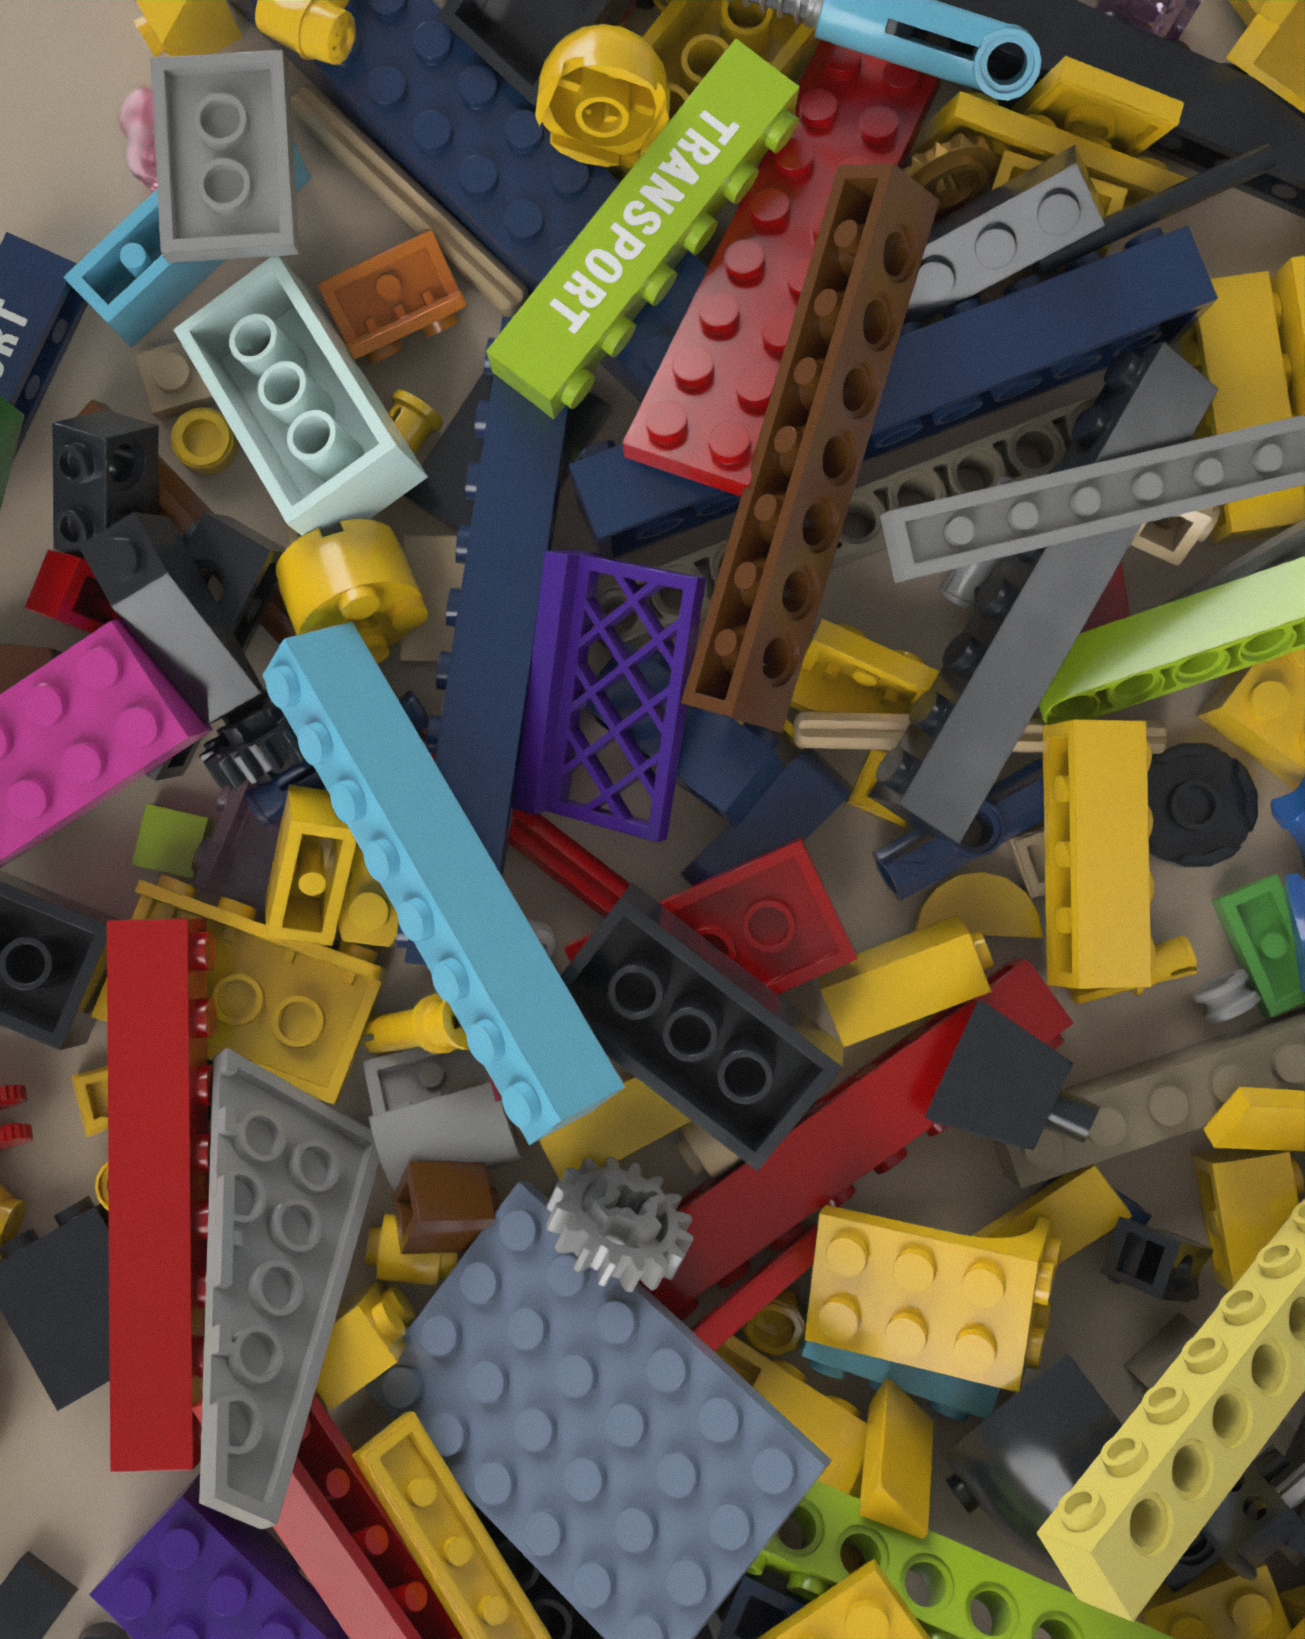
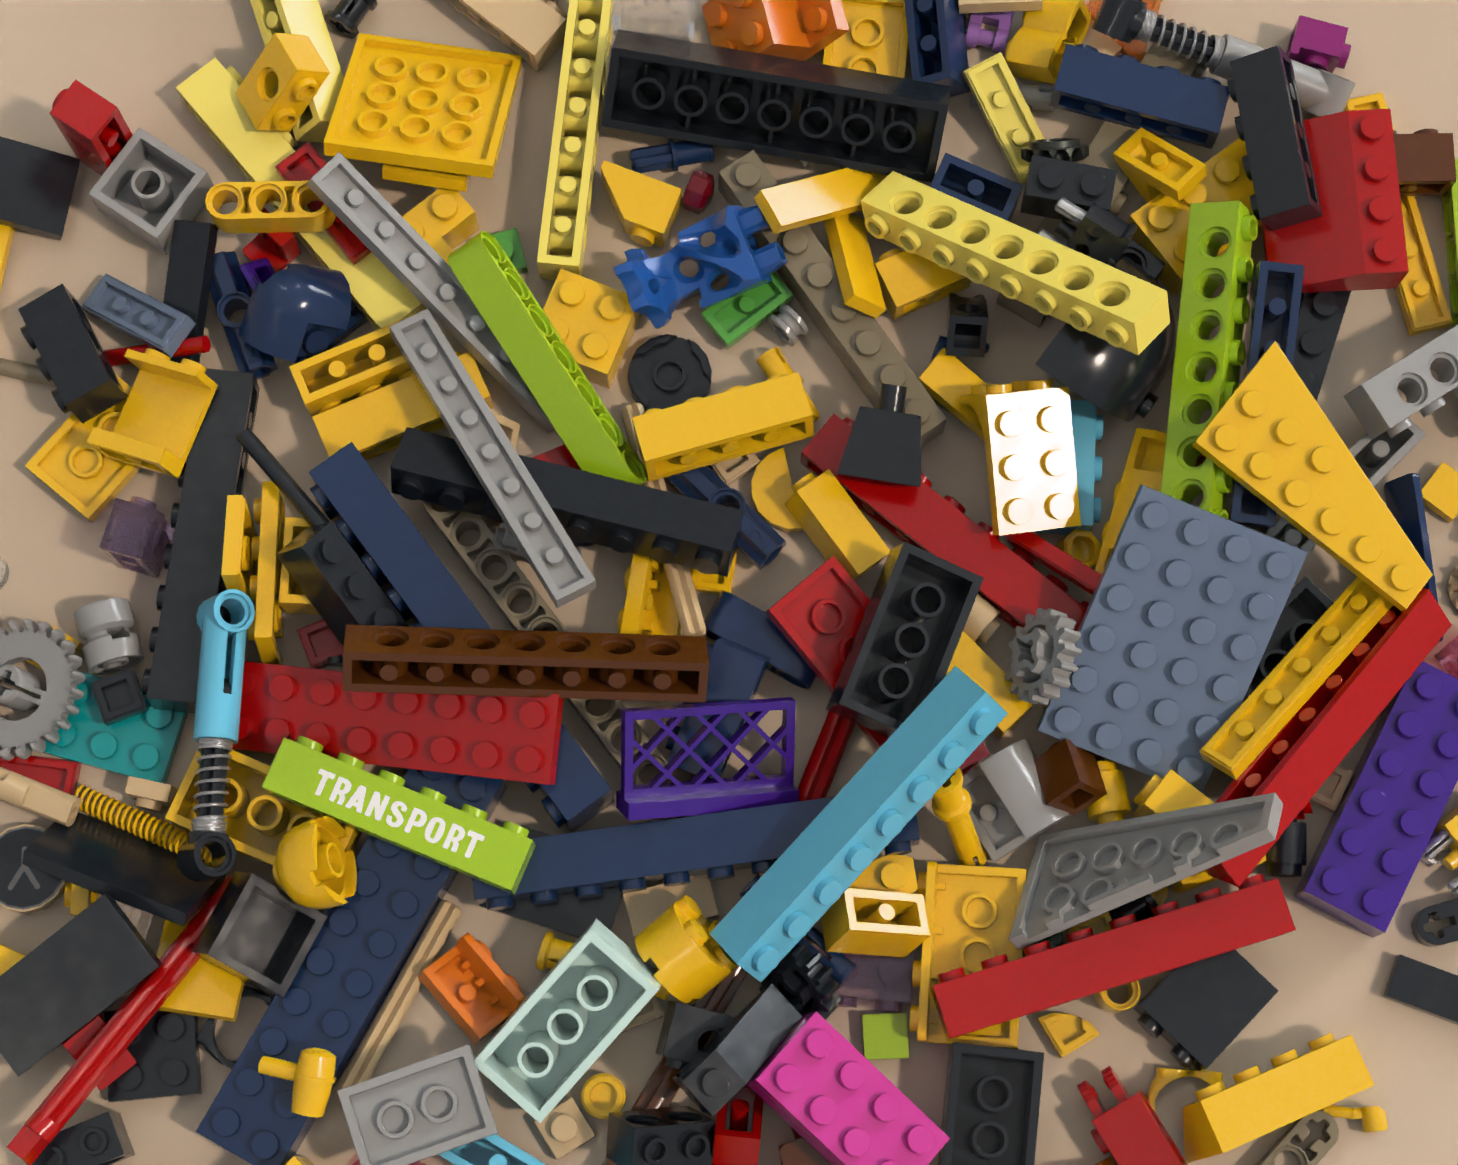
camera: 105 degrees left, 10 degrees down
yellow slope [859,1378,934,1539] -> none
pearl gold gear [902,134,997,215] -> none

